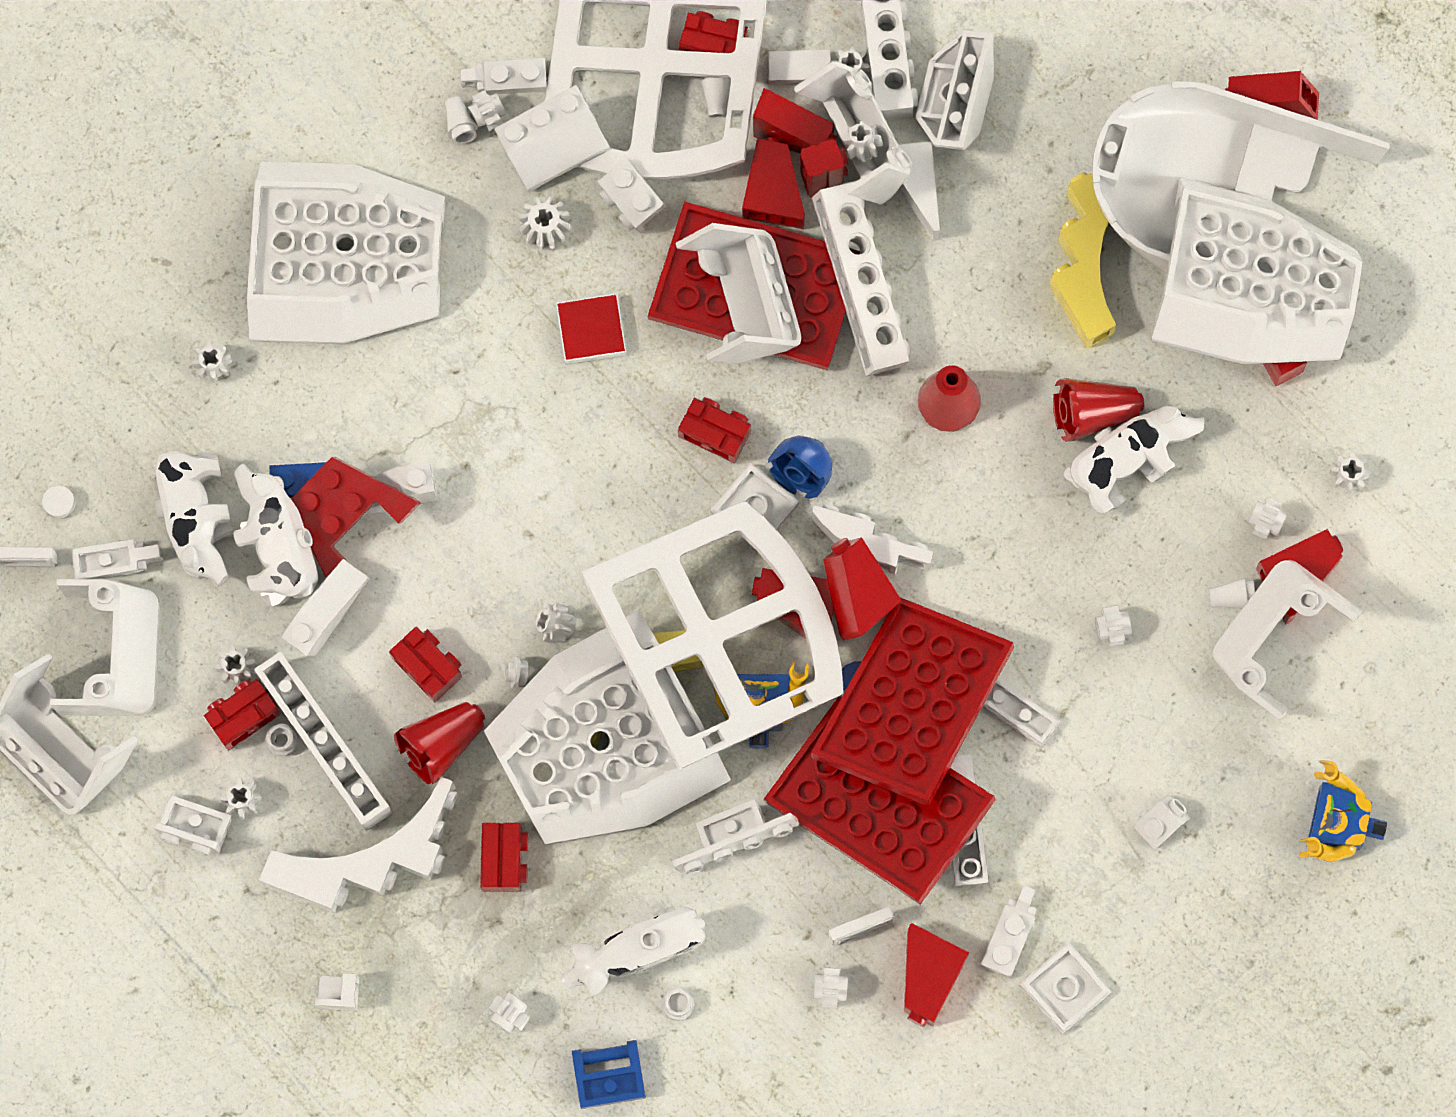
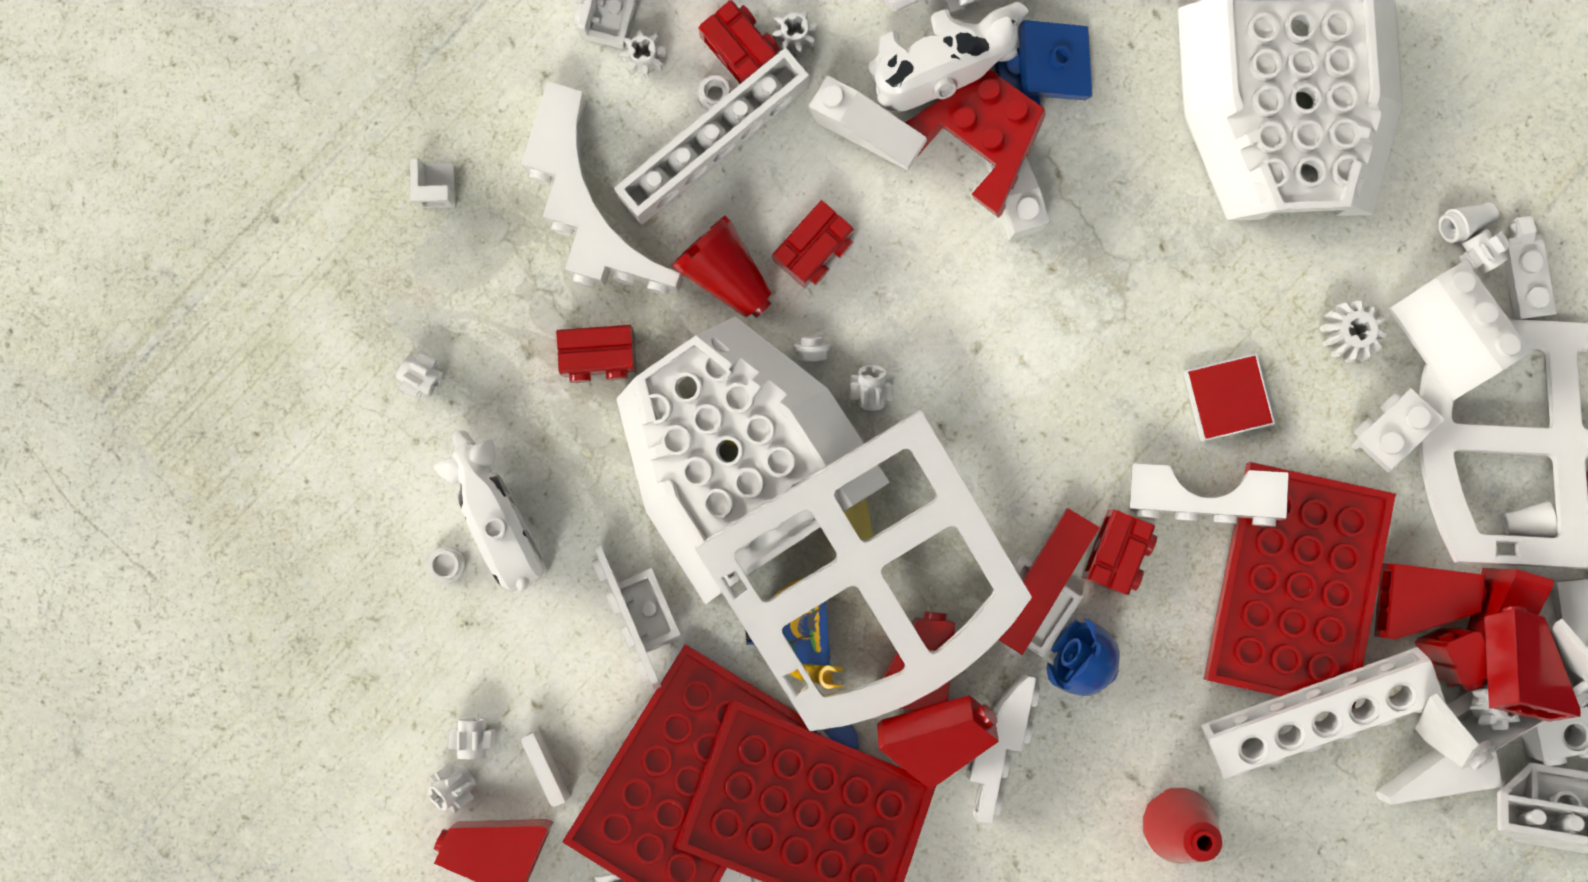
camera: 80 degrees right, 10 degrees up
blue plate [572,1040,646,1109] -> none
white windscreen [676,223,801,363] -> none
none -> white gear [428,763,476,813]
none -> red tile [998,508,1100,655]
none -> blue plate [1018,20,1092,100]
none -> white arch [1129,463,1288,527]
none -> red slope [1484,606,1581,722]

